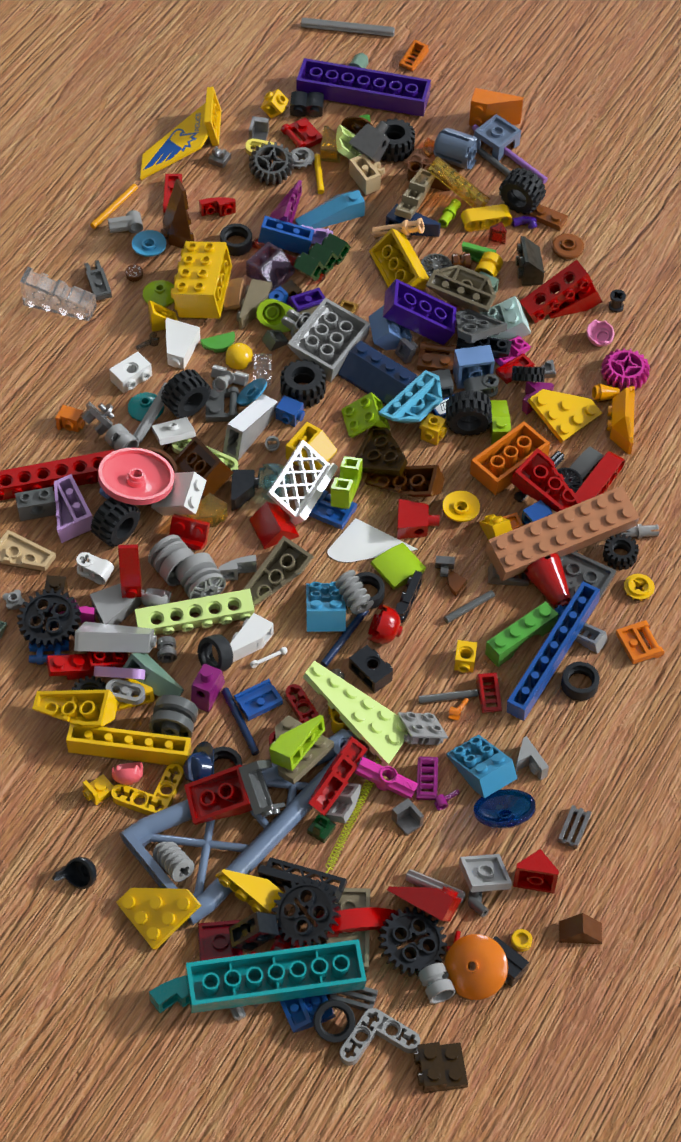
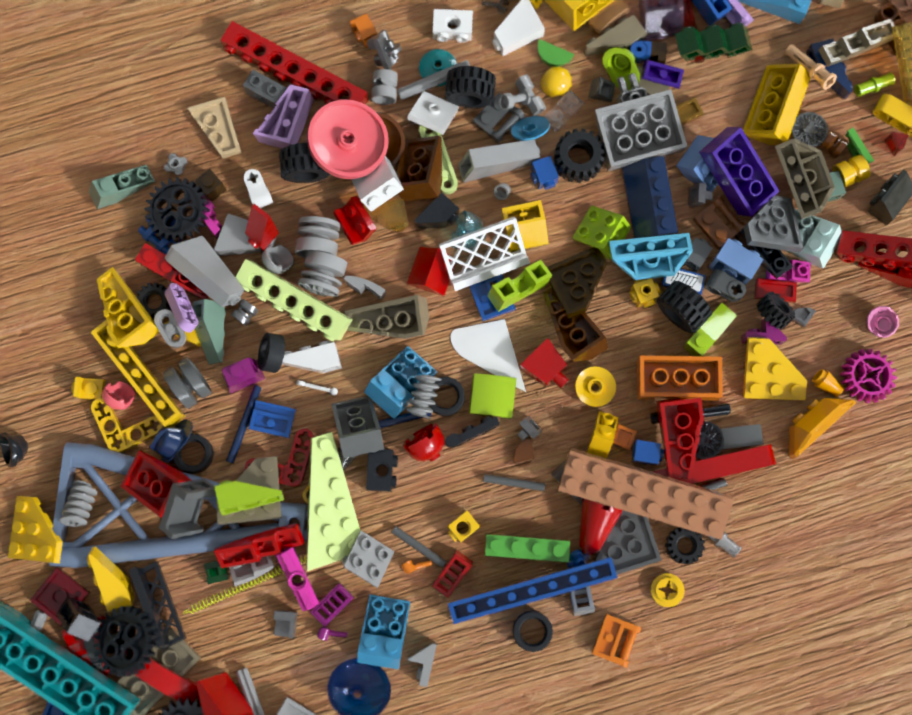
camera: 45 degrees right, 25 degrees up
none -> dark grey slope [331,396,384,458]

